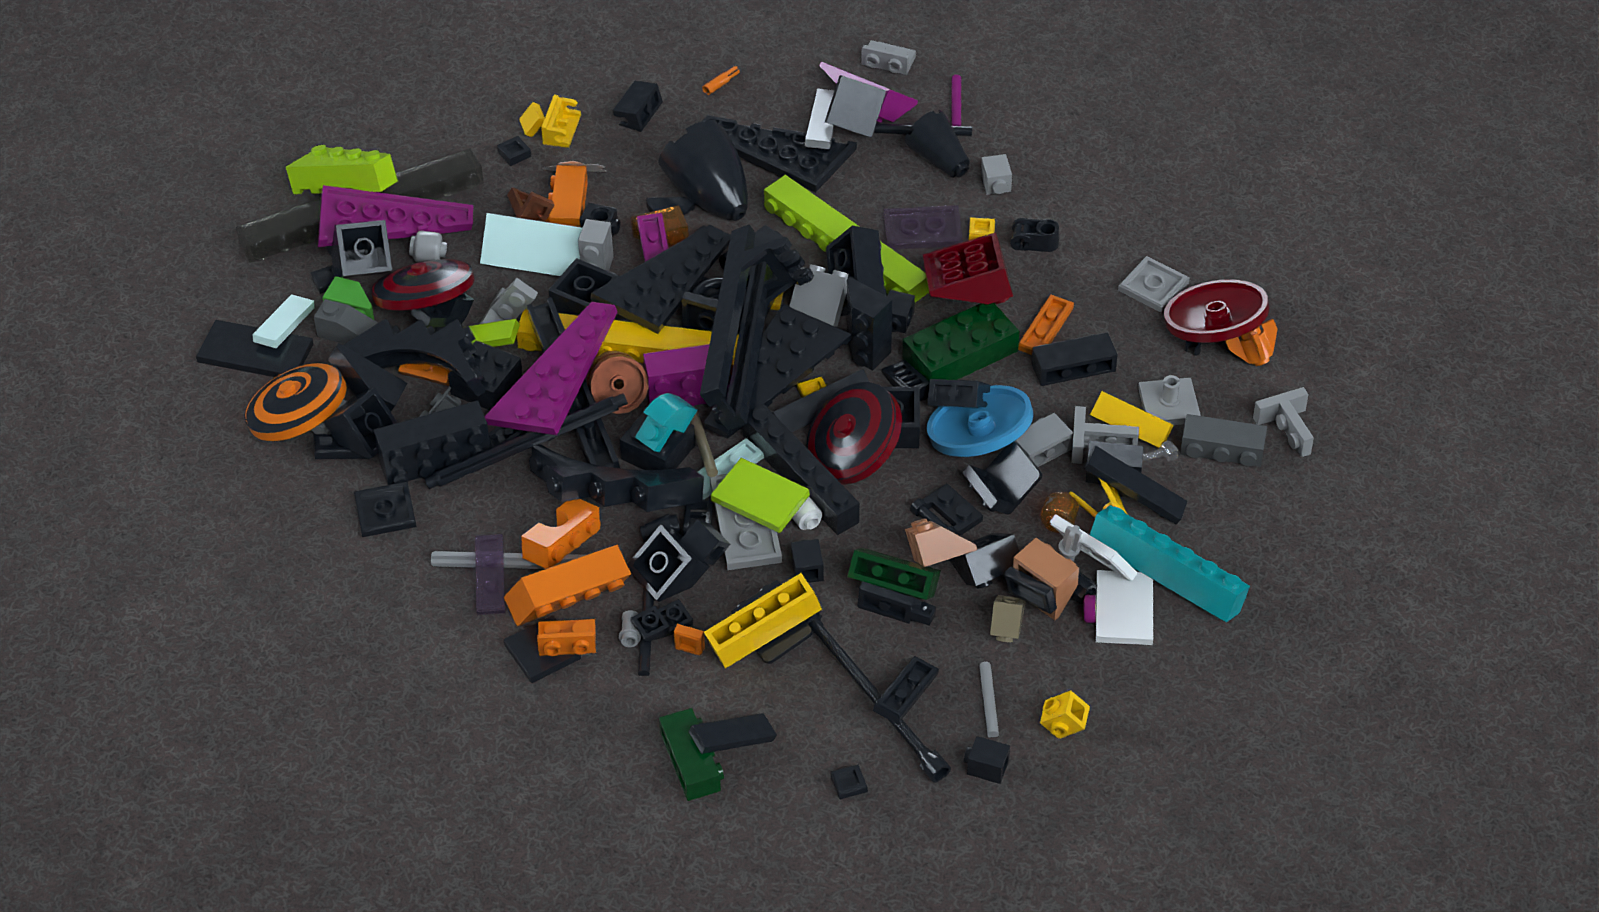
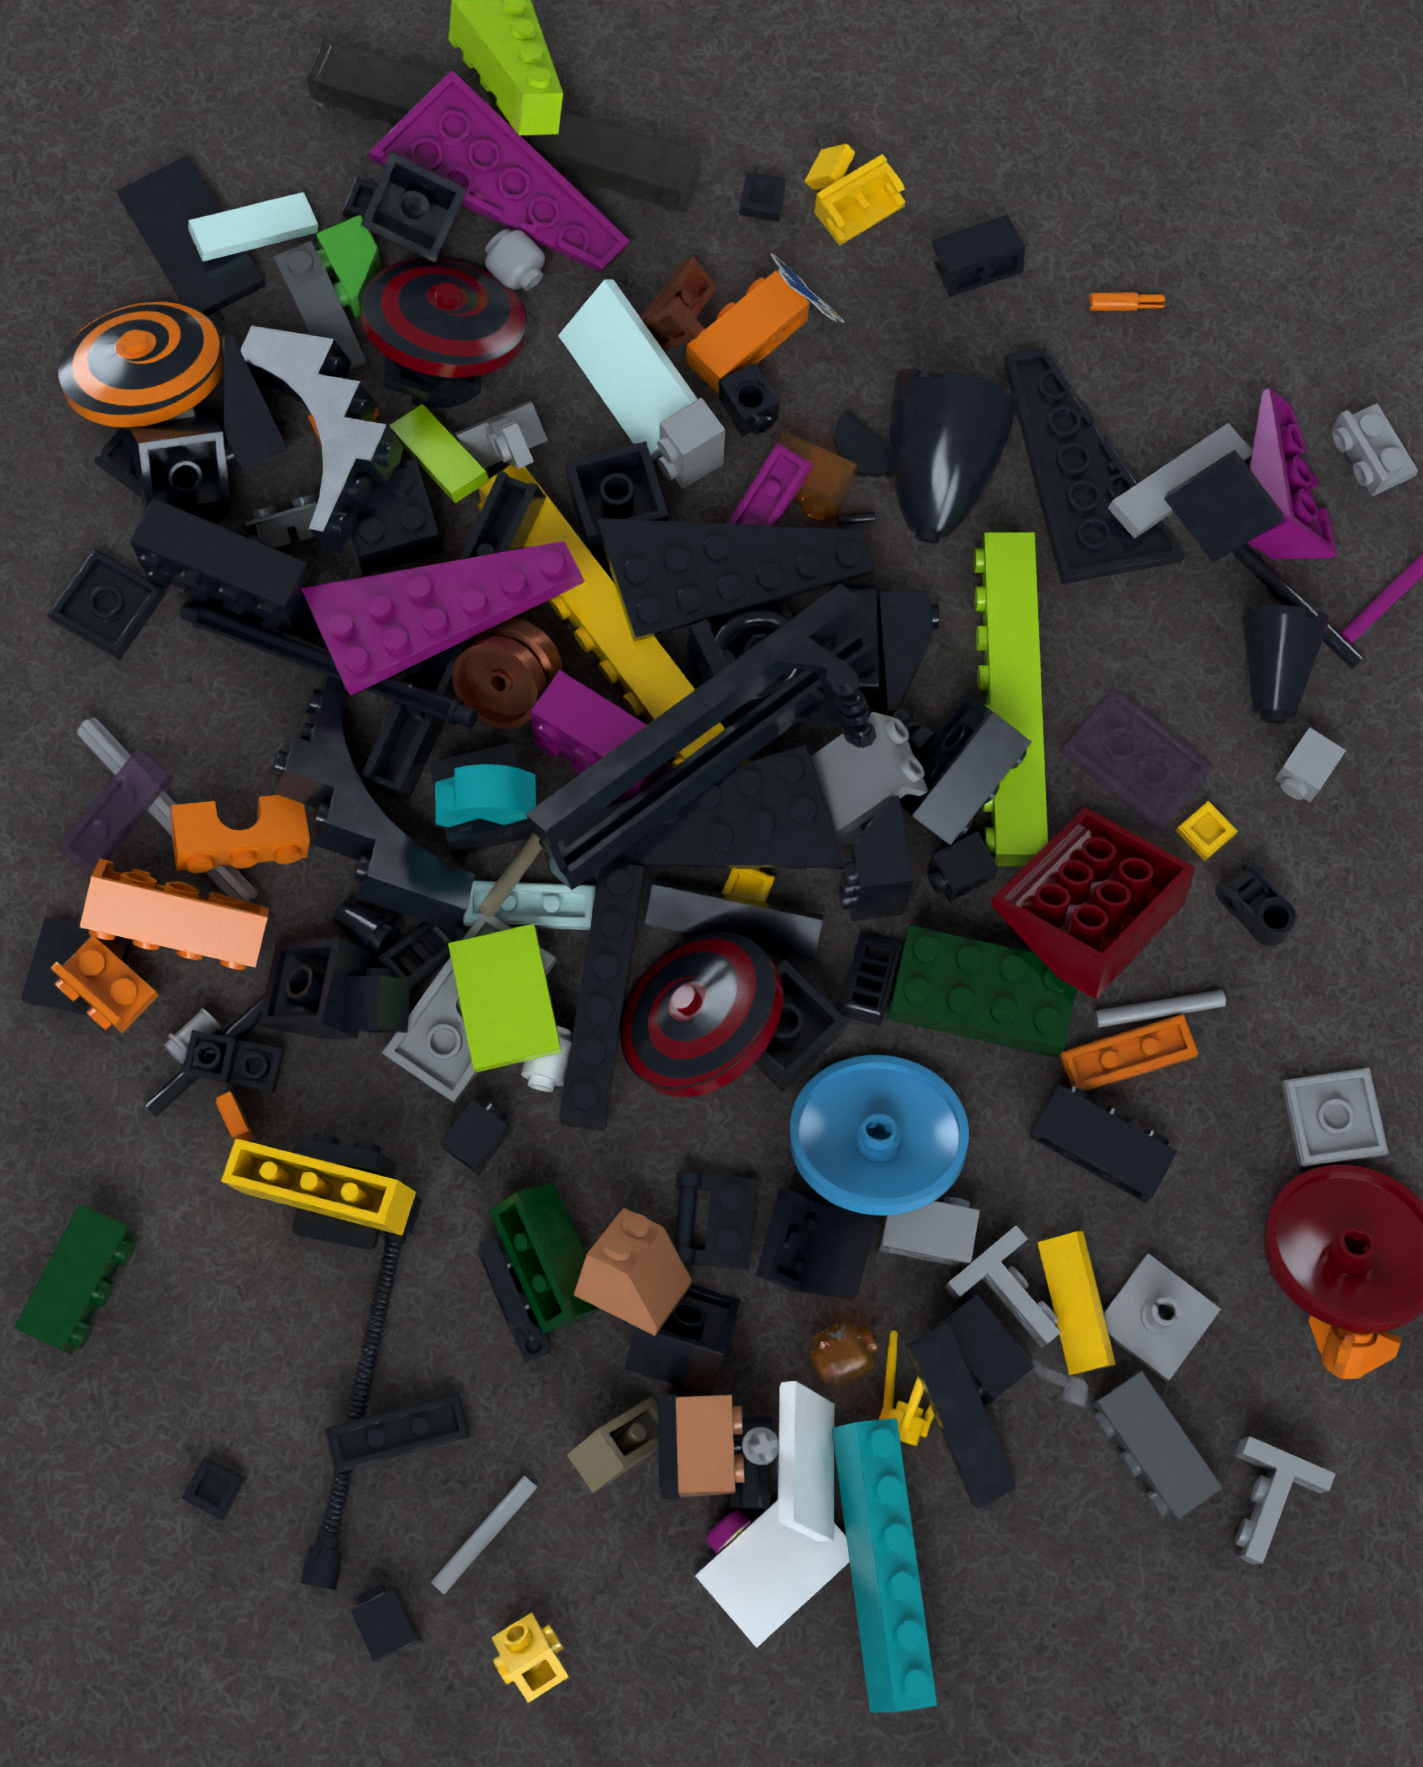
camera: 40 degrees right, 25 degrees up
black tile [689,713,777,754] -> none
black hinge [928,379,990,408] -> none
none -> light grey bar [1094,989,1226,1028]

